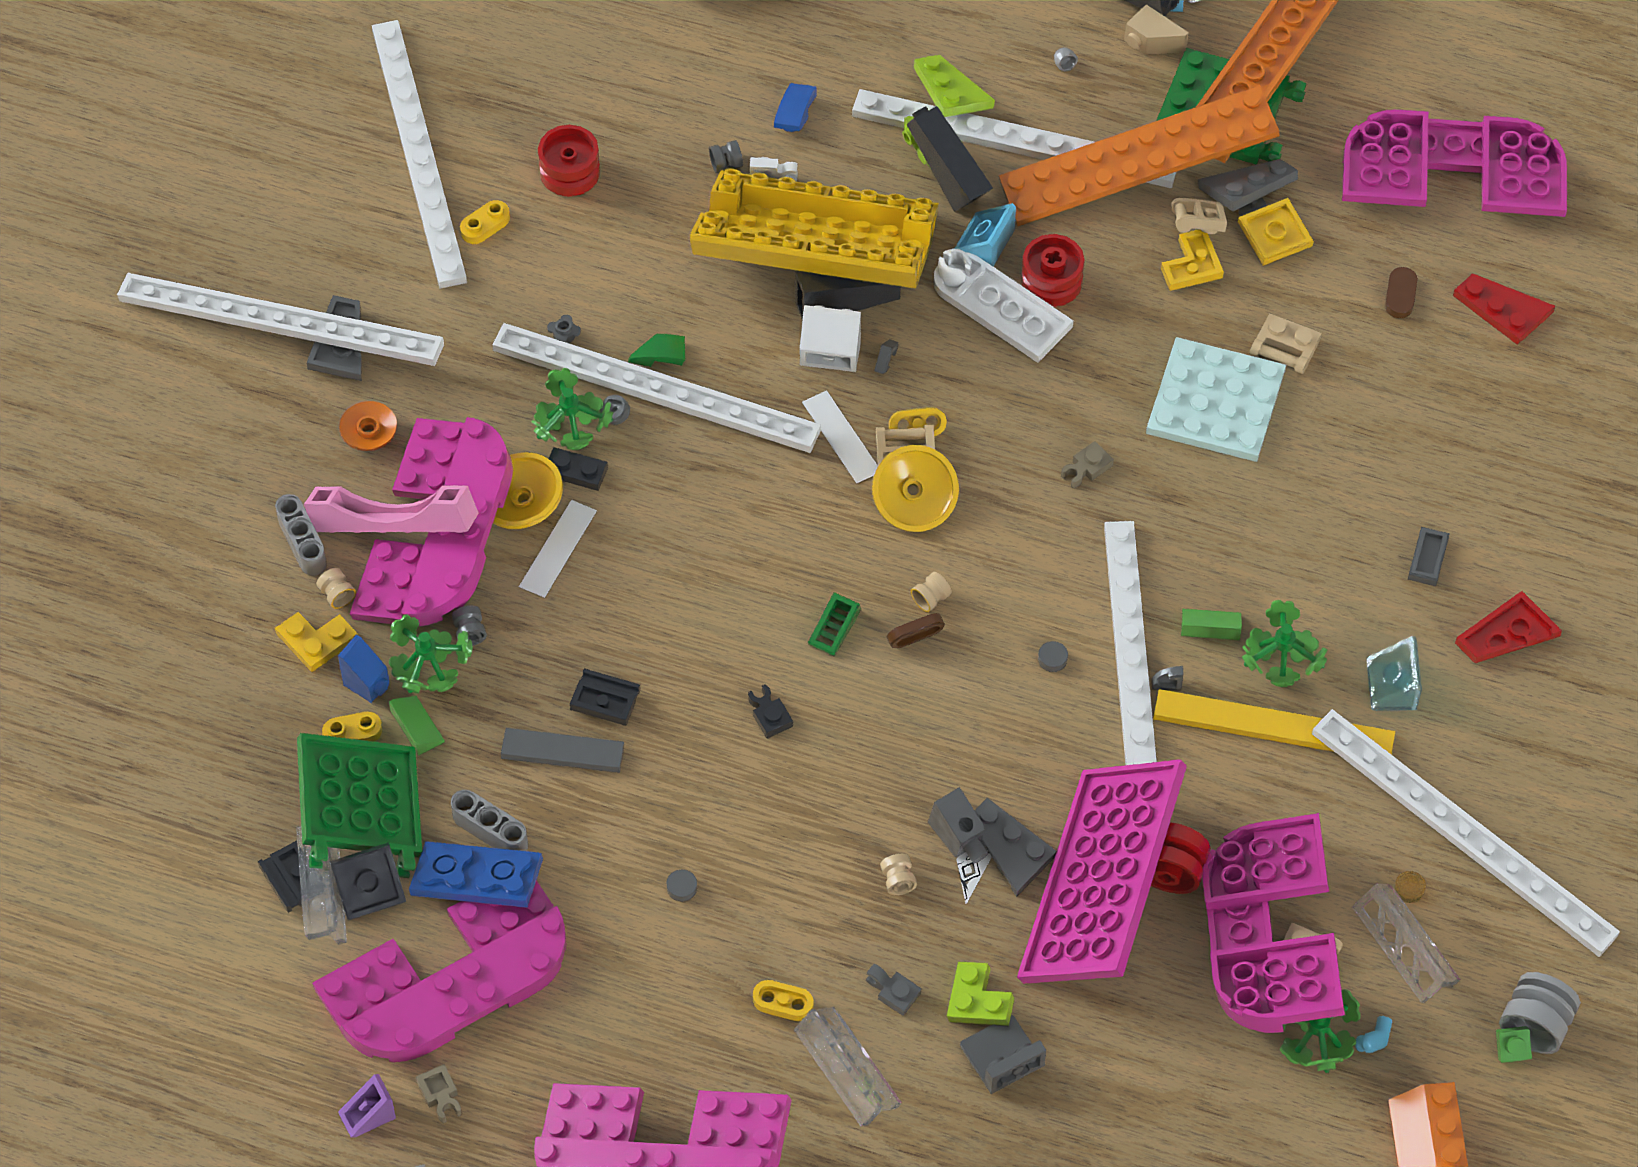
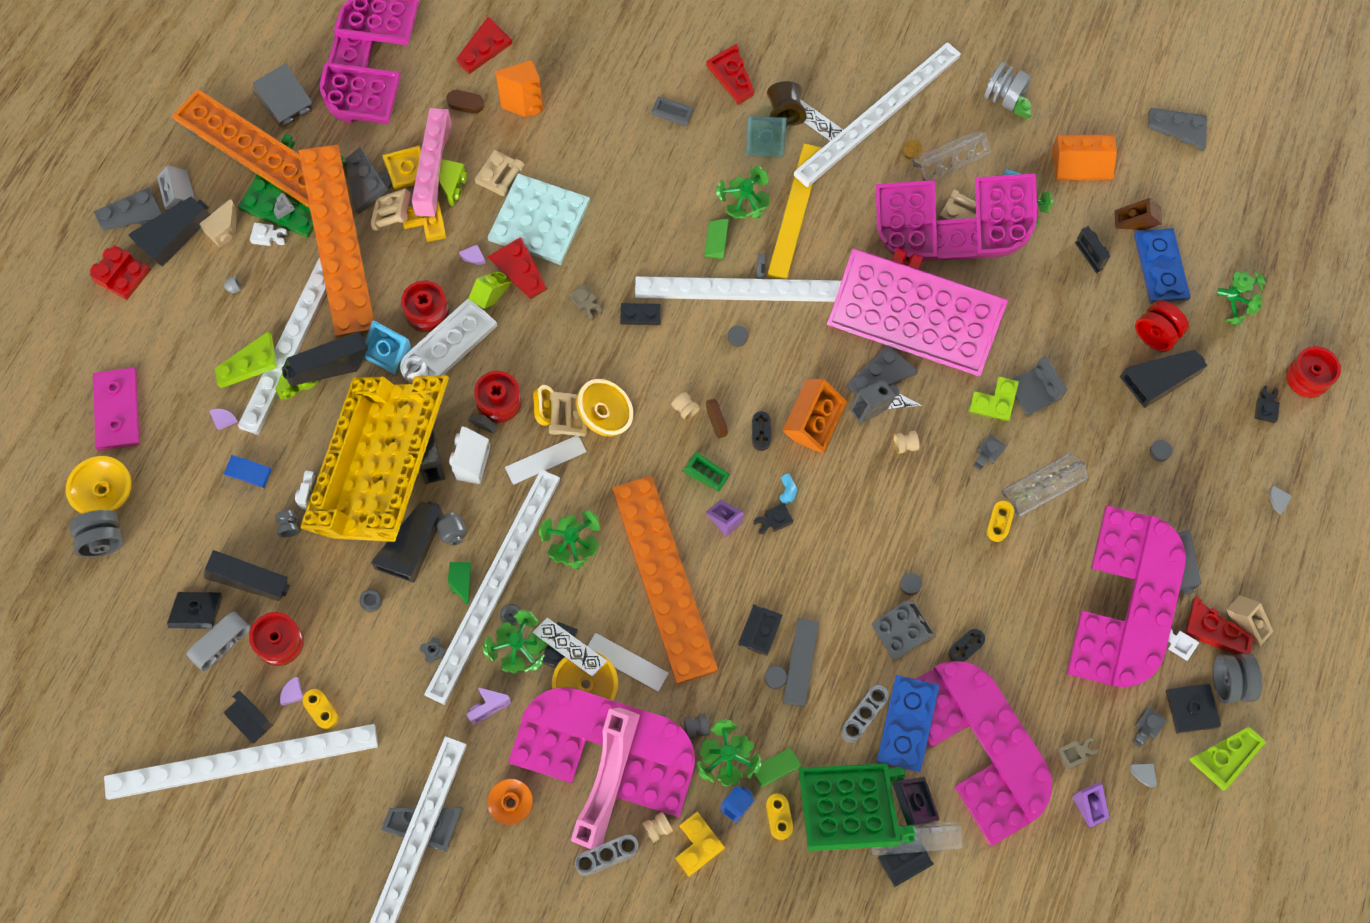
camera: 90 degrees left, 10 degrees up
none -> black plate [167,592,222,629]
none -> light grey beam [186,611,250,671]
none -> black slope [204,550,290,601]
none -> lavender tile [210,409,238,430]
none -> black panel [224,690,273,743]
none -> white plate [250,223,288,246]
none -> dark grey slope [253,63,312,127]
none -> light grey tile [274,192,295,219]
none -> lavender tile [280,677,303,706]
none -> dark grey tile [359,589,382,612]
none -> black slope [371,501,443,583]
none -> bright pink arch [412,108,452,216]
none -> dark grey head [437,513,467,546]
none -> lime slope [438,159,467,207]
none -> lavender tile [459,245,486,265]
none -> lavender slope [467,688,512,726]
none -> lime slope [468,271,512,309]
none -> red wheel [474,370,522,423]
none -> red wing [487,237,548,299]
none -> orange slope [495,60,544,117]
none -> white sticker [532,618,607,676]
none -> bright green plant [539,510,600,570]
none -> orange plate [612,475,718,685]
none -> black plate [620,303,661,325]
none -> medium lavender slope [705,500,744,537]
none -> black beam [752,411,771,451]
none -> dark grey tile [765,666,787,689]
none -> dark brown hat [767,81,807,126]
none -> medium azure arm [780,474,798,504]
none -> orange slope [782,379,847,453]
none -> white sticker [800,99,843,141]
none -> dark grey bracket [872,600,936,660]
none -> black beam [949,629,985,662]
none -> black plate [1075,226,1110,273]

